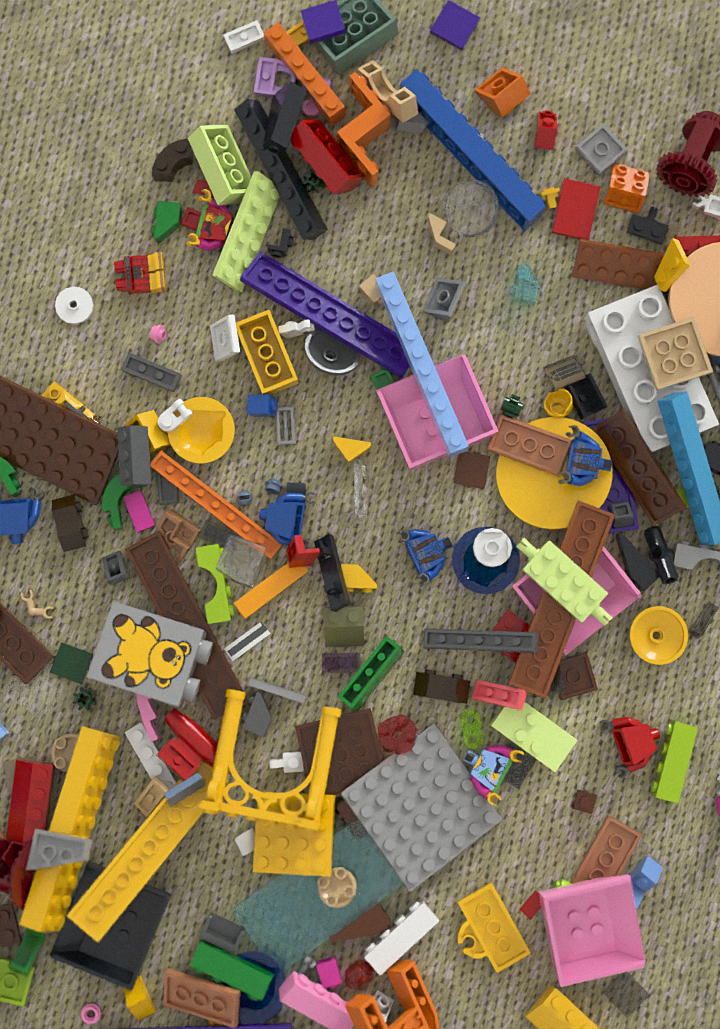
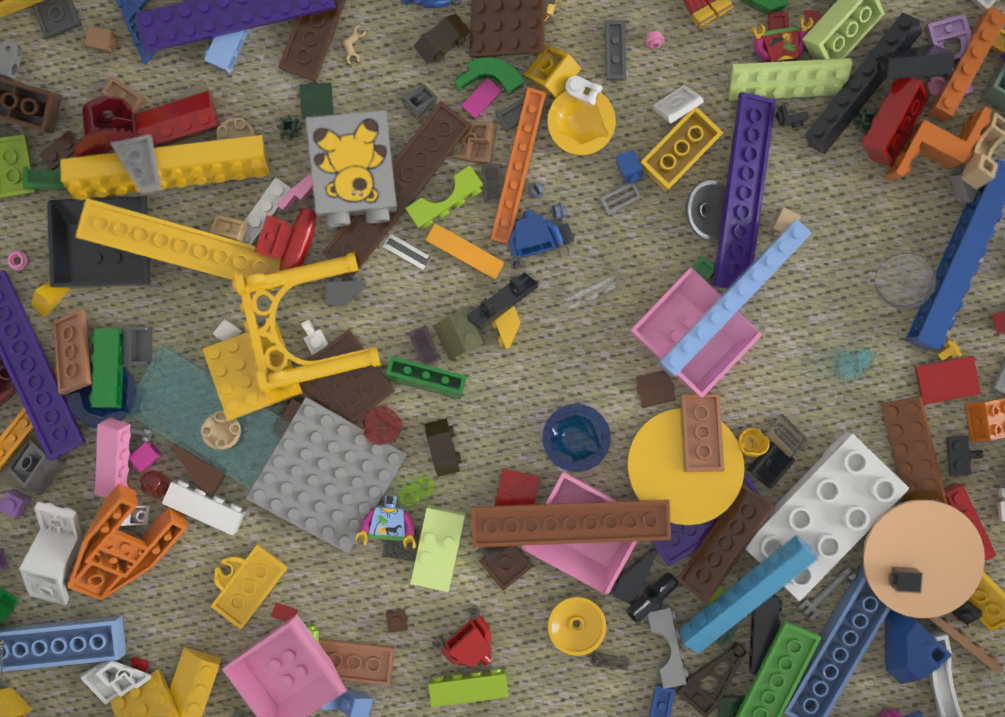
camera: 75 degrees right, 5 degrees up
dark grey brick [117,425,151,486] -> none
sand blue tile [164,773,205,806] -> none
clear slope [216,535,266,589] -> none
light grey tile [248,678,306,703] -> none
white plate [278,320,315,339] -> none
red panel [286,535,320,568] -> none
yellow slope [333,436,371,464] -> none
torso [396,529,453,587] -> none
light grey slope [423,278,466,323] -> none
dark grey tile [423,629,538,653] -> none
tan slope [428,213,456,255] -> none
coral plate [471,680,527,711] -> none
white tile [473,528,512,567] -> none
dark green gear [500,394,523,418] -> none
yellowish green plate [516,538,613,626] -> none
torso [558,425,613,487] -> none
dark grey slope [610,502,634,528] -> none
tan plate [637,317,713,391] -> none
yellow wing [654,238,690,292] -> none

